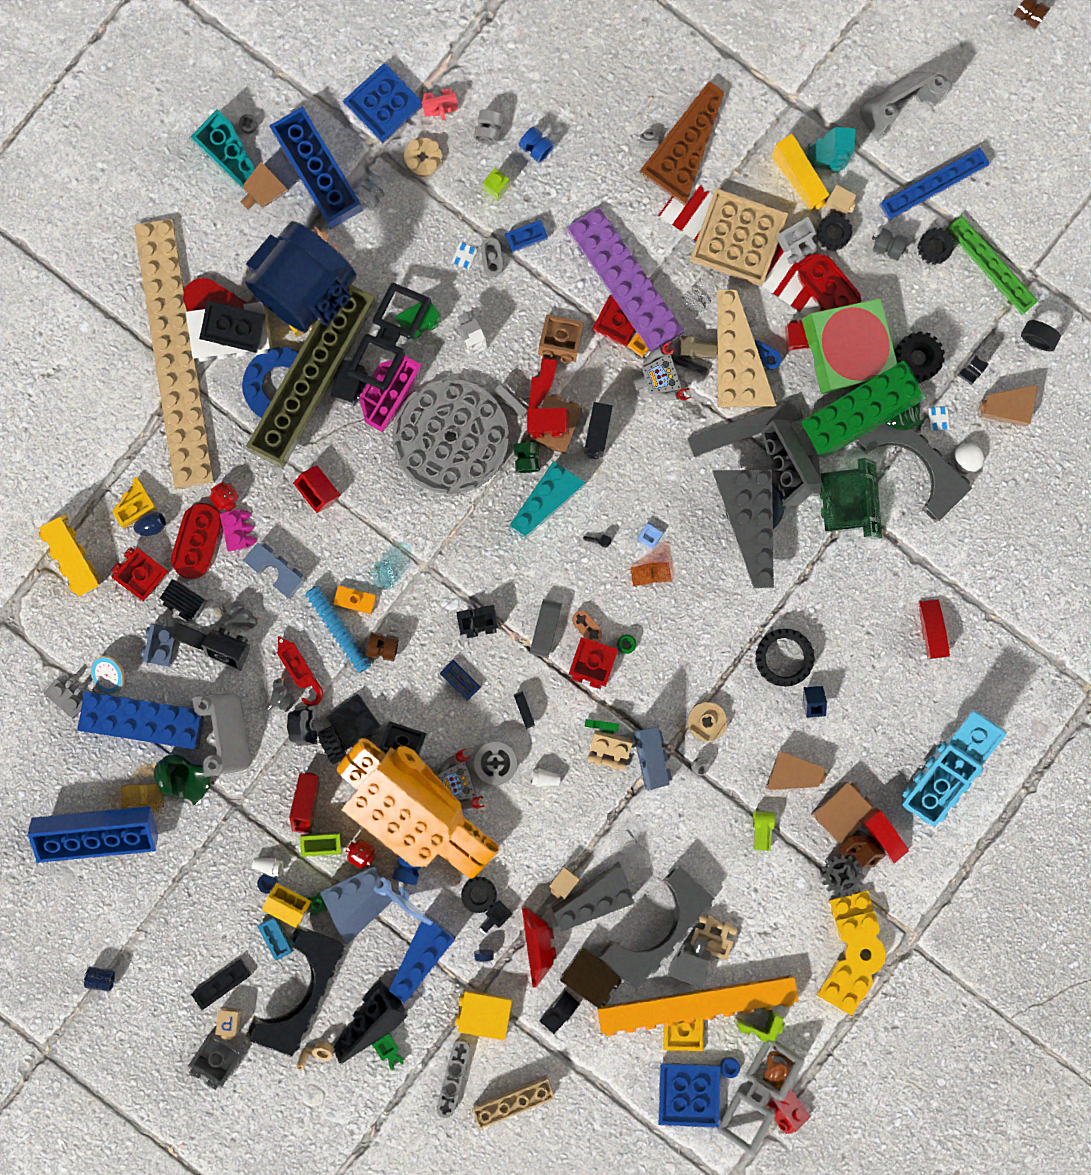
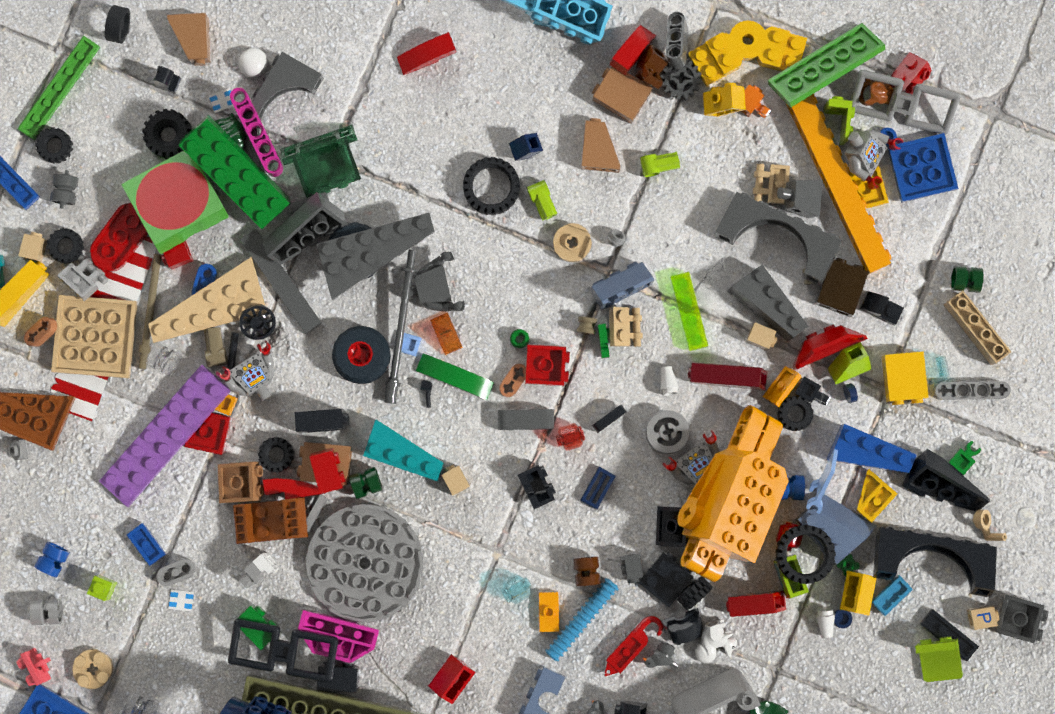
camera: 105 degrees left, 0 degrees up
none -> nougat beam [24,317,57,347]
none -> dark tan bar [138,254,161,369]
none -> dark pink beam [230,87,283,177]
none -> dark orange plate [233,498,308,544]
none -> black wheel [239,304,276,340]
none -> black tyre [258,437,295,472]
none -> black wheel [332,326,391,384]
none -> dark grey bar [384,249,418,404]
none -> dark grey torso [409,252,465,312]
none -> green slope [416,353,494,400]
none -> tan brick [442,464,470,496]
none -> lime piece [526,180,558,221]
none -> clear red head [556,423,586,451]
none -> dark tan wheel [576,316,597,335]
none -> dark grey brick [619,554,643,583]
none -> dark grey beam [666,12,688,69]
none -> clear neon green plate [670,272,708,351]
none -> dark red slope [688,363,768,391]
none -> white animal [695,619,737,663]
none -> yellow brick [703,83,746,117]
none -> orange brick [741,84,770,119]
none -> light orange plate [762,366,802,407]
none -> bright green plate [768,23,886,108]
none -> black tyre [775,525,836,584]
none -> lime slope [828,342,871,384]
none -> light grey torso [845,130,903,190]
none -> yellow wing [856,469,897,523]
none -> lime bracket [915,637,963,682]
none -> clear light blue tile [928,356,951,385]
none -> dark green wheel [951,266,984,293]

